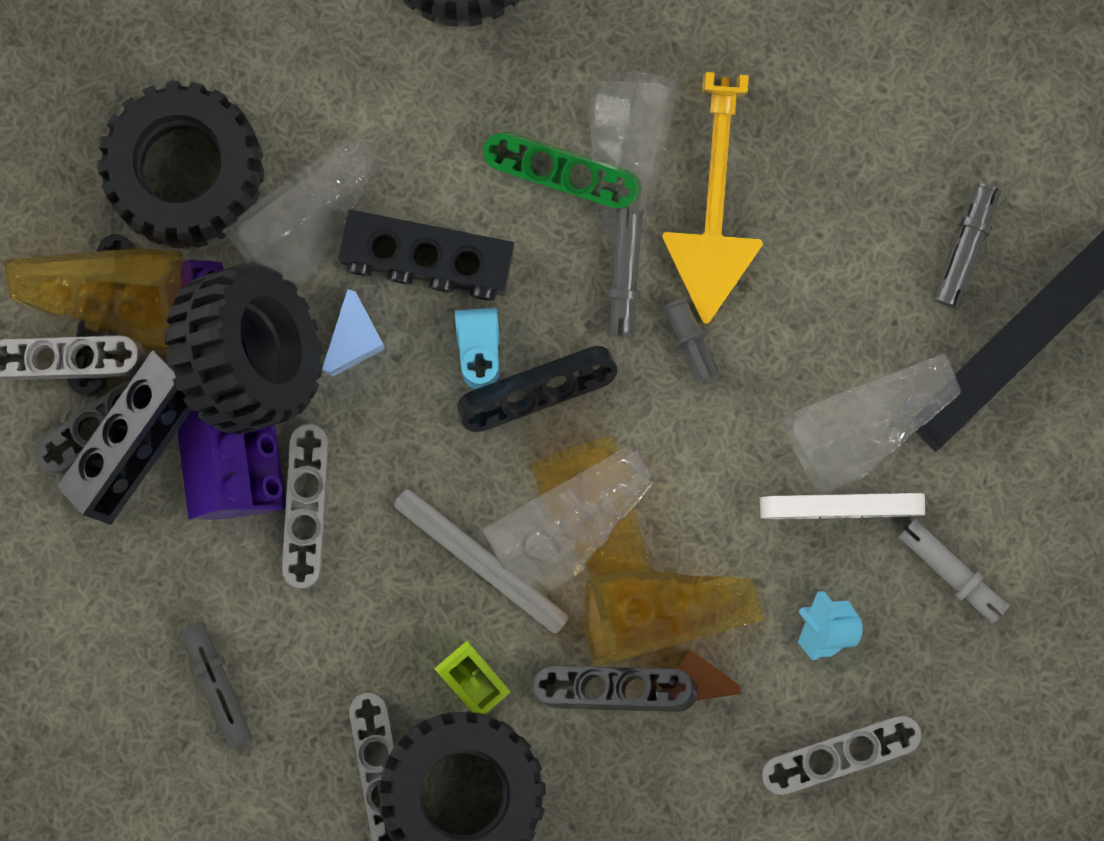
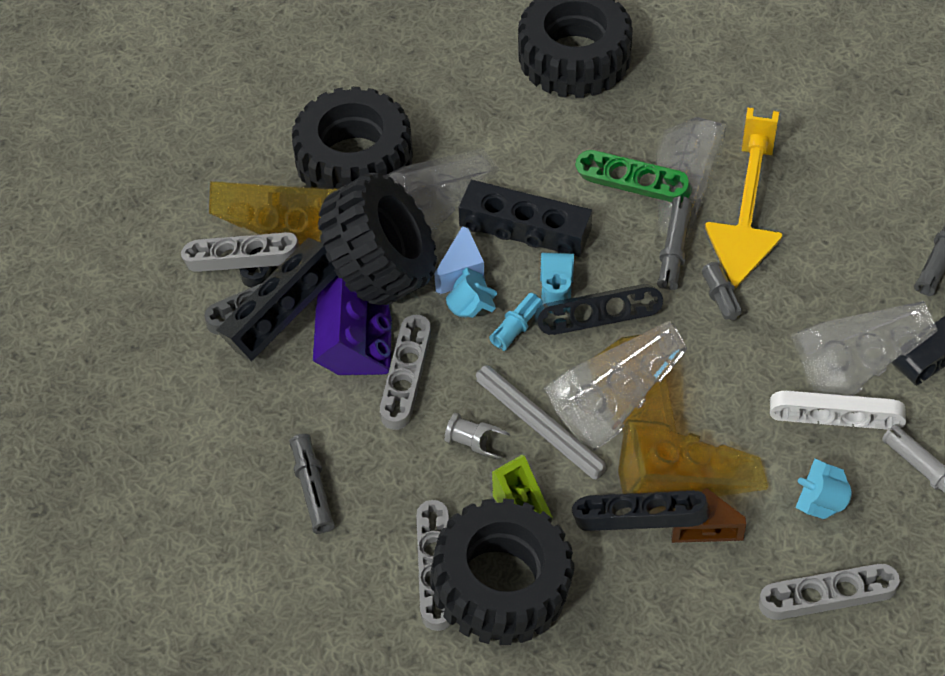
camera: 10 degrees right, 30 degrees down
none -> light grey piece [444,413,510,459]
none -> medium azure piece [446,267,497,318]
none -> medium azure axle [489,293,543,351]

